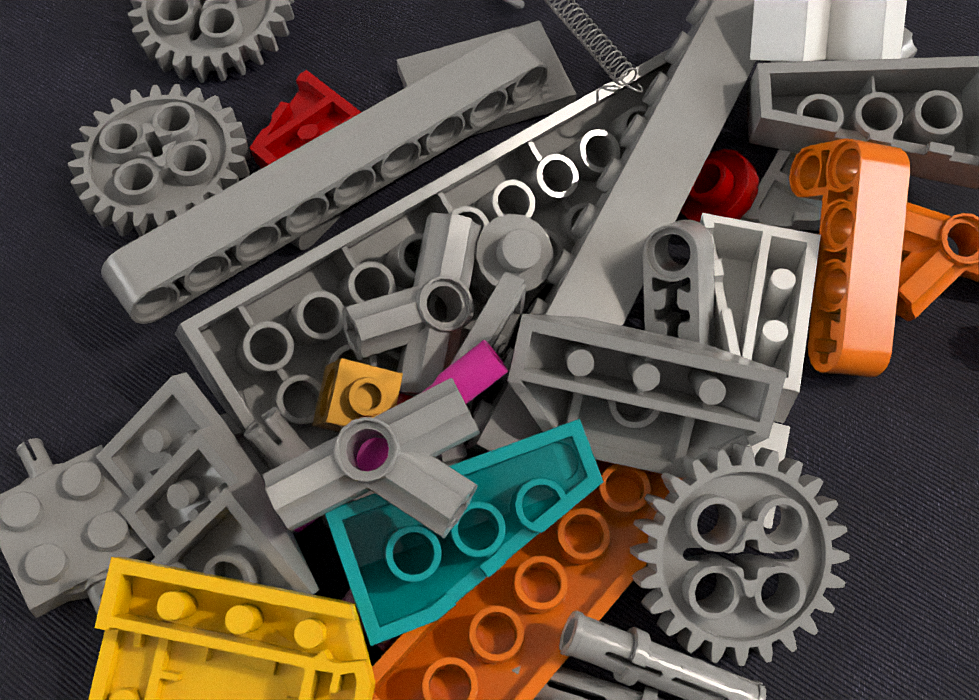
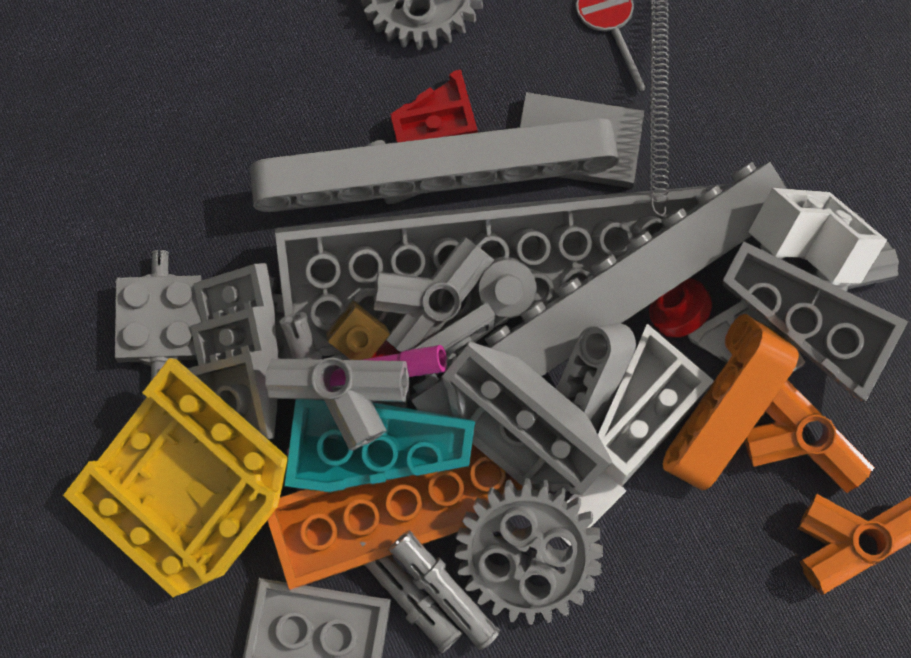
camera: 30 degrees right, 10 degrees up
light grey gear [68,84,251,237] -> none

